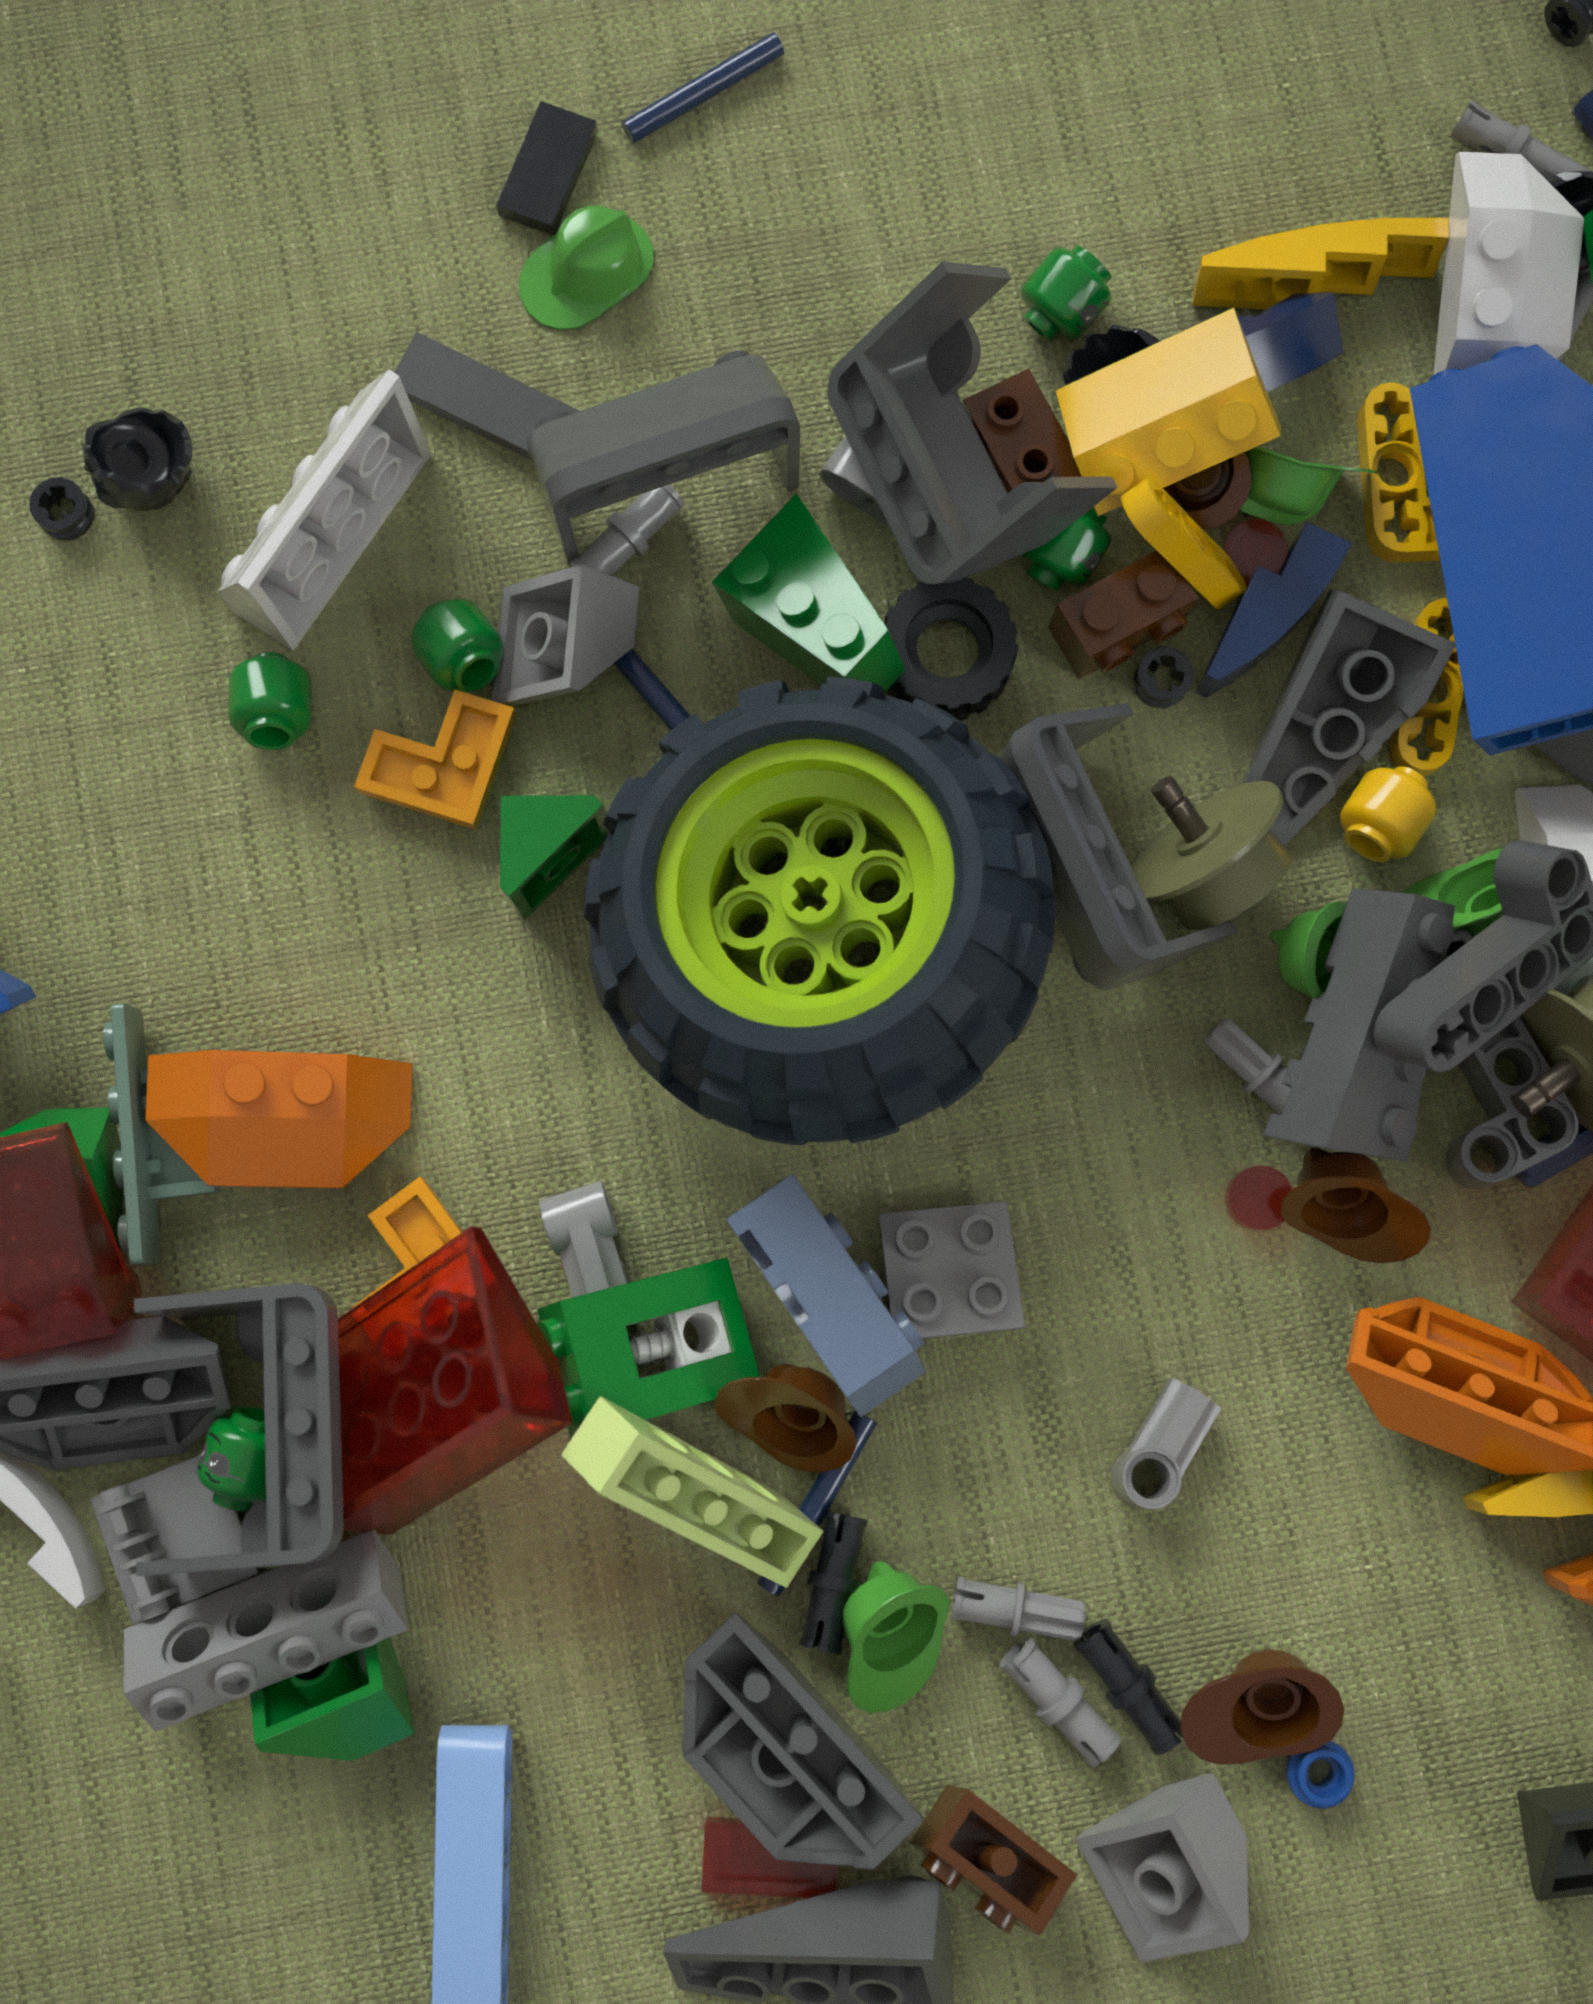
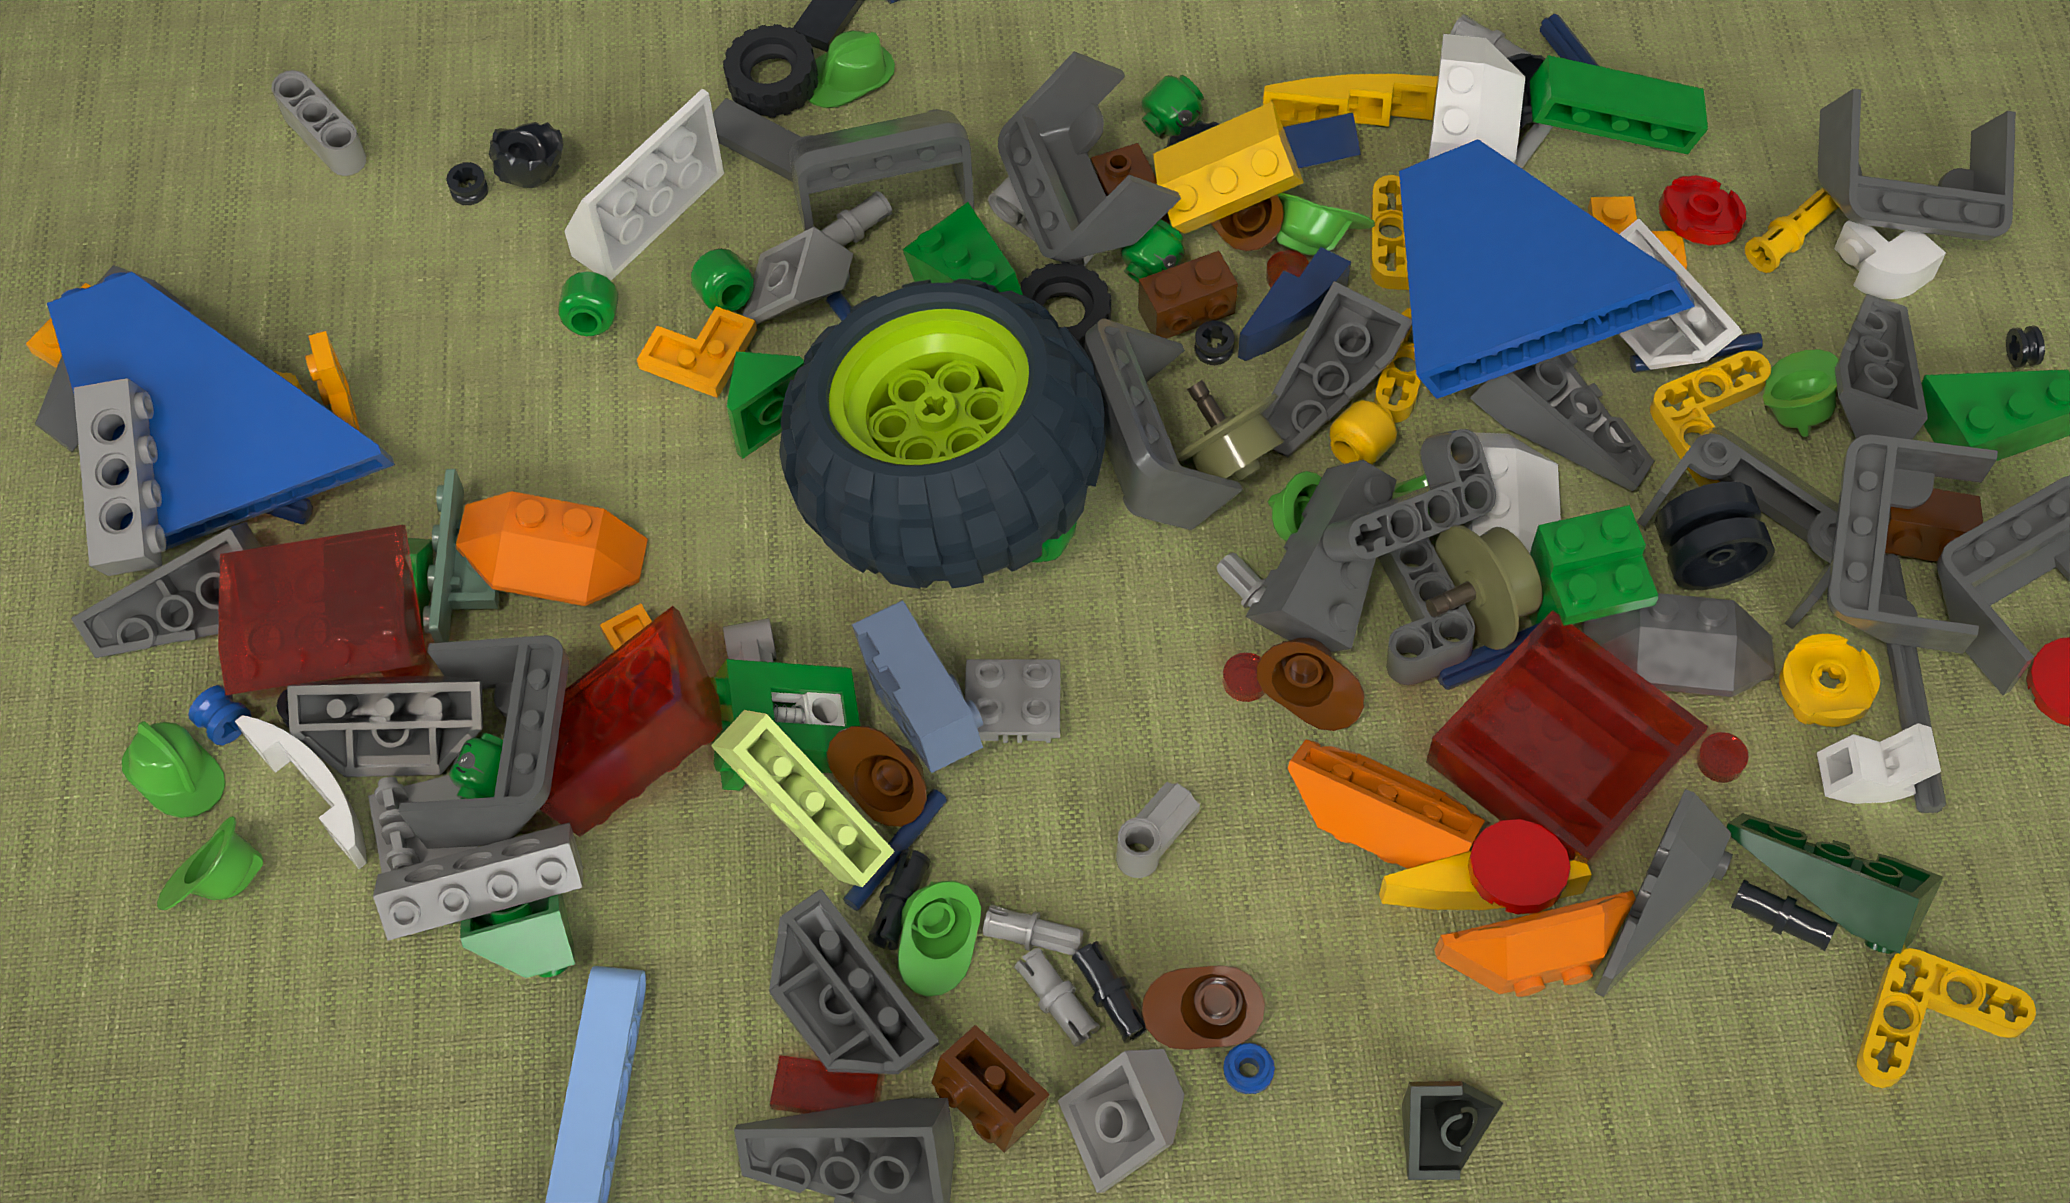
camera: 10 degrees right, 20 degrees down
yellow beam [1121,477,1247,610] -> none
none -> black tyre [723,24,819,118]

